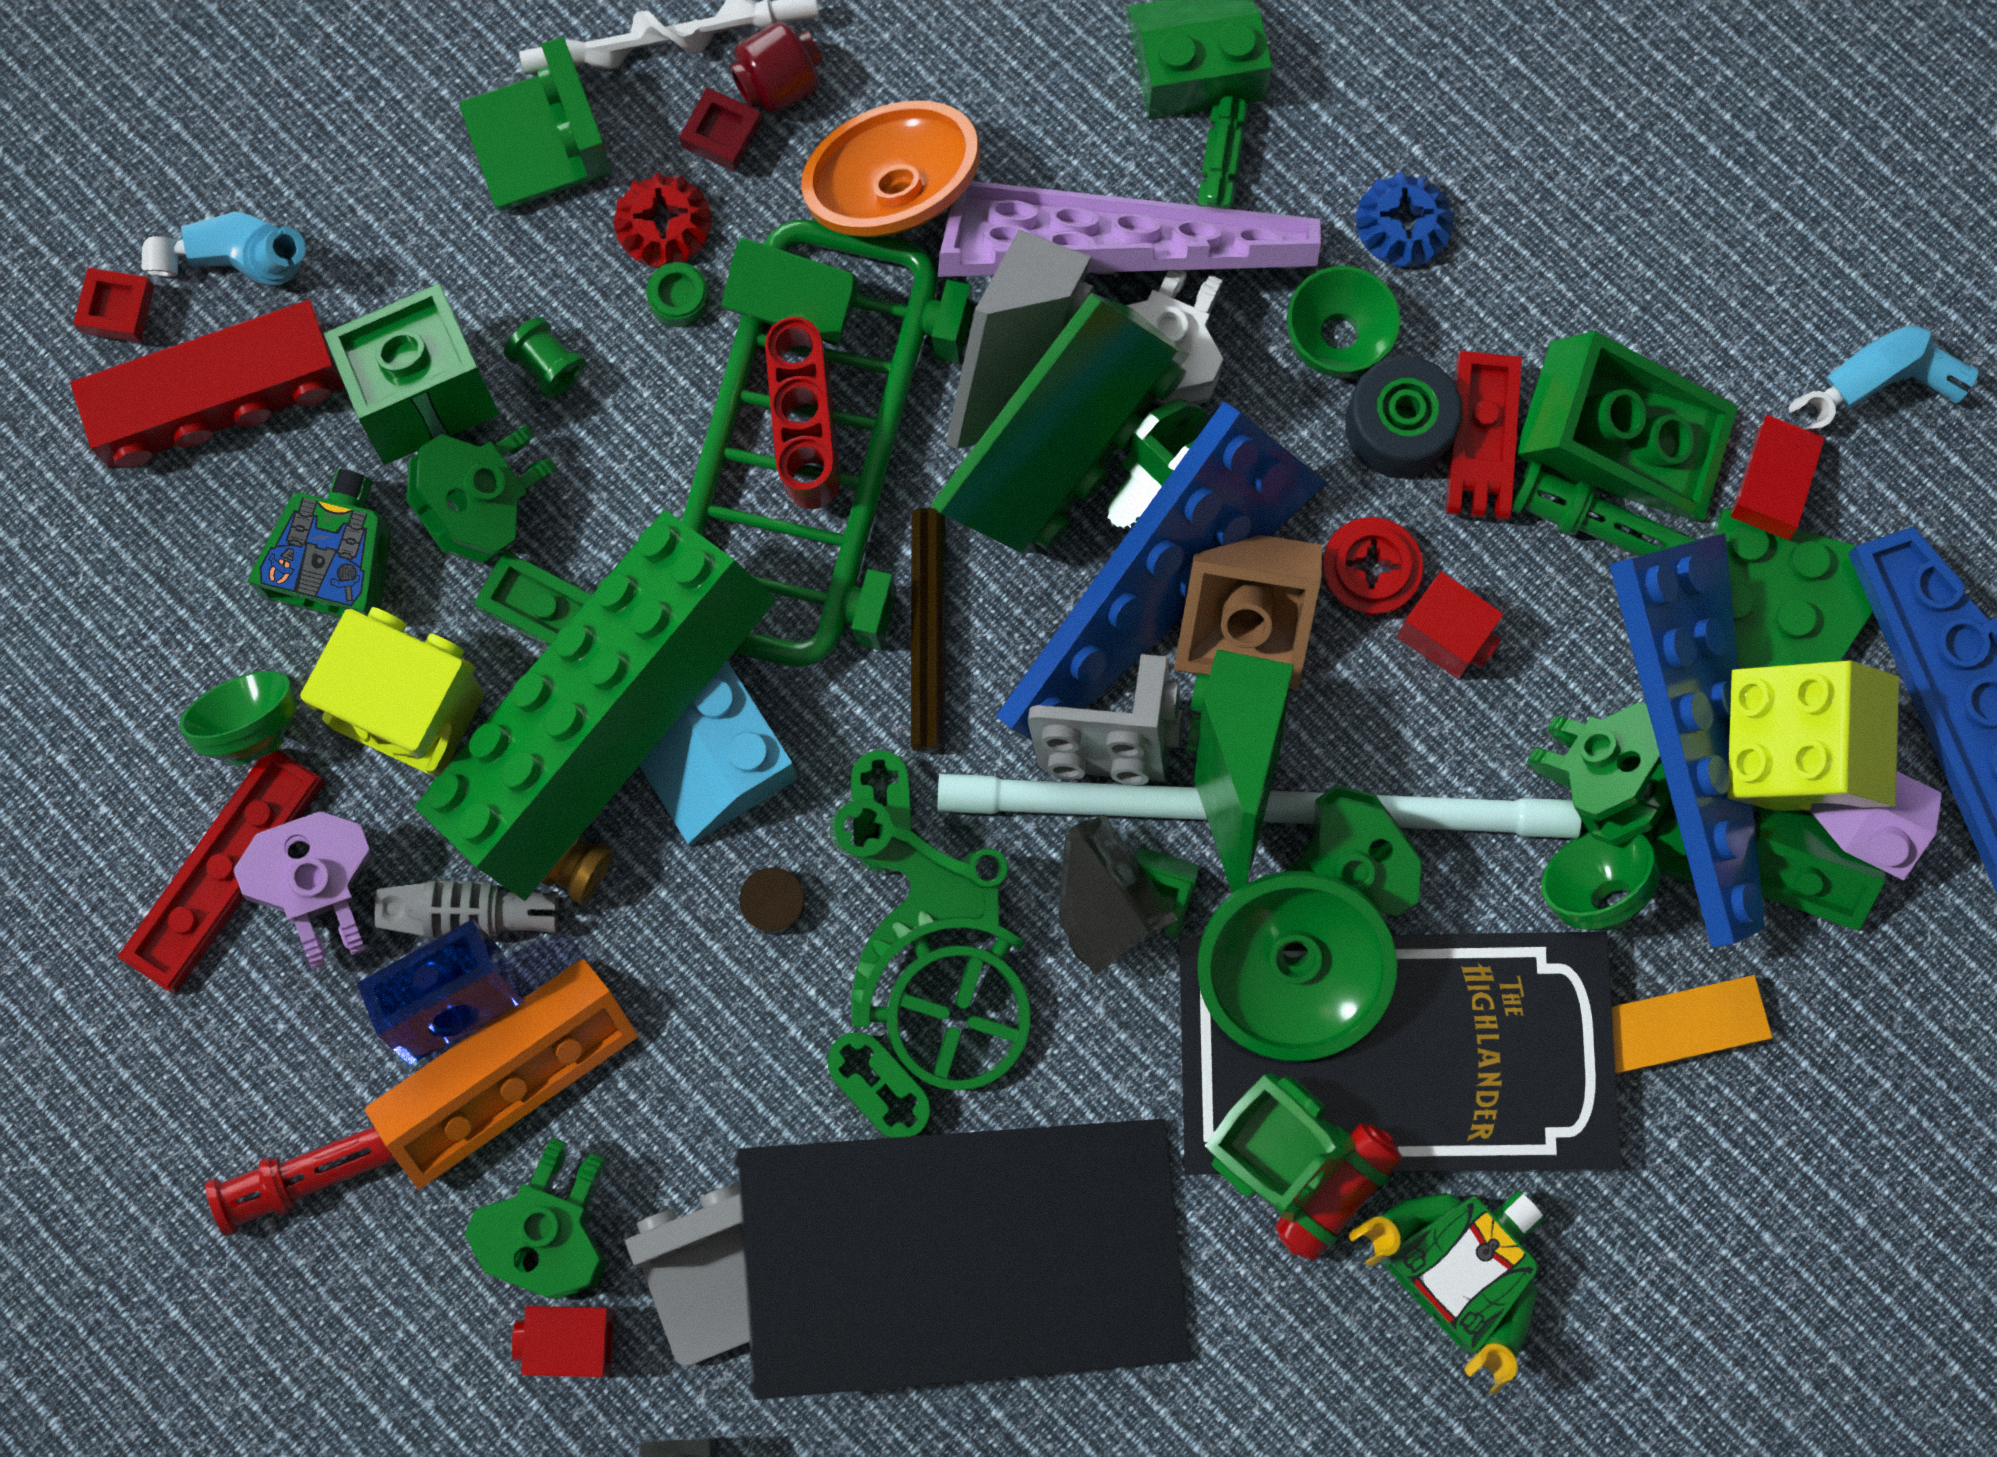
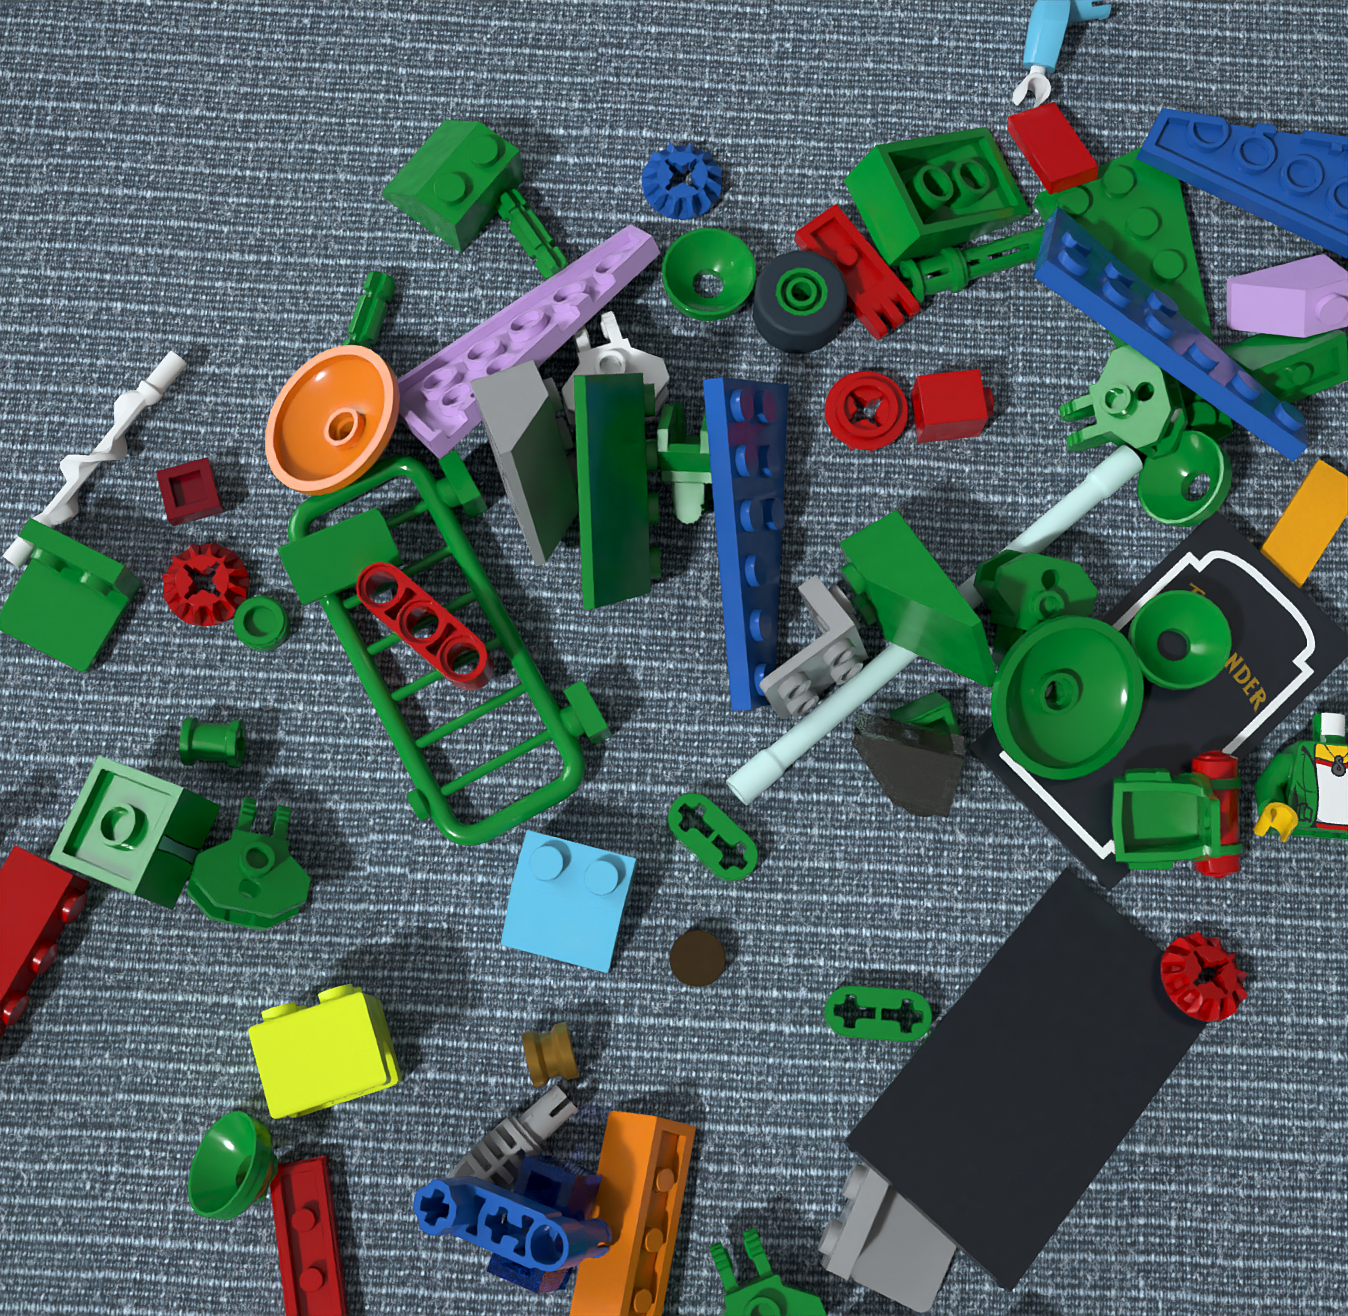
camera: 45 degrees left, 0 degrees up
lavender hinge [233,811,371,969] -> none
torso [248,469,391,618] -> none
green brick [414,509,777,901] -> none
green plate [473,550,592,647] -> none
dark red head [729,22,823,114] -> none
green piece [829,798,1030,1090] -> none
dark brown axle [911,508,945,753] -> none
medium nougat slope [1174,535,1322,690] -> none
neon yellow piece [1727,661,1899,811] -> none
none -> green axle [342,271,396,349]
none -> blue beam [413,1176,613,1272]
none -> green piece [1128,590,1232,690]
none -> red gear [1161,931,1248,1022]

